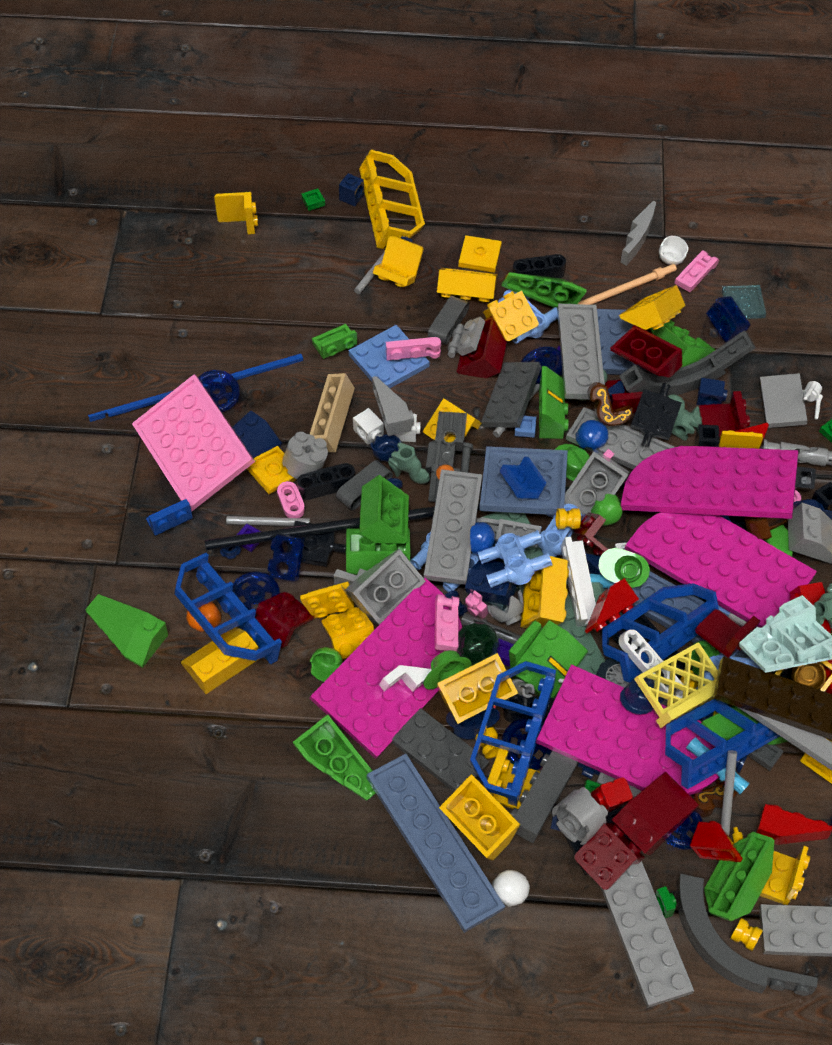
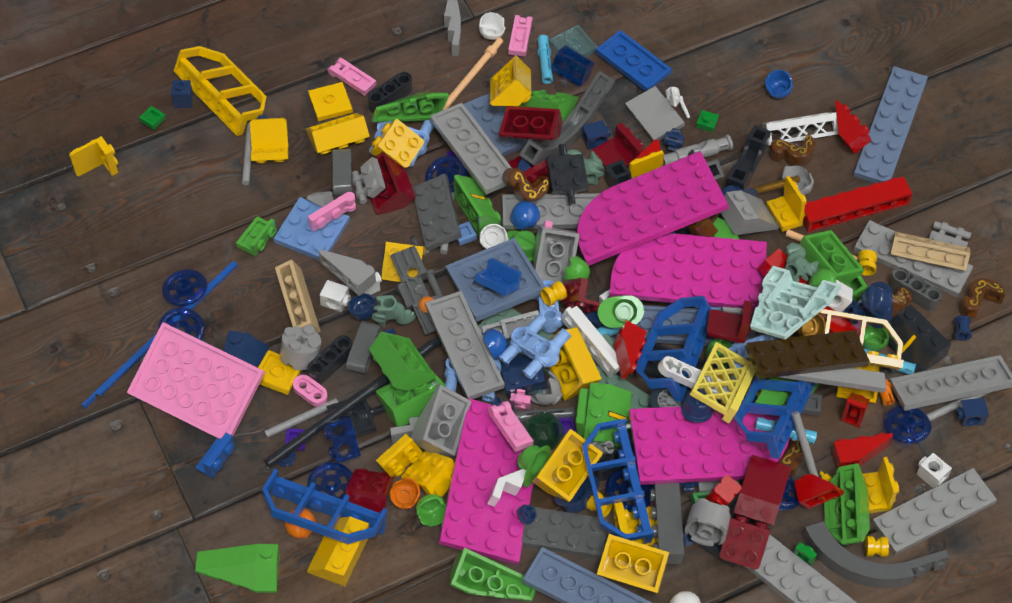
camera: 30 degrees left, 0 degrees up
none -> clear blue plate [162,269,207,306]
none -> light grey slope [307,191,333,207]
none -> bright pink plate [327,58,377,96]
none -> orange hair [389,477,421,510]
none -> white hair [479,224,508,249]
none -> dark blue plate [517,505,537,524]
none -> medium azure pin [537,35,553,84]
none -> blue plate [596,30,672,91]
none -> dark blue gear [664,128,685,151]
none -> red slope [841,392,870,428]

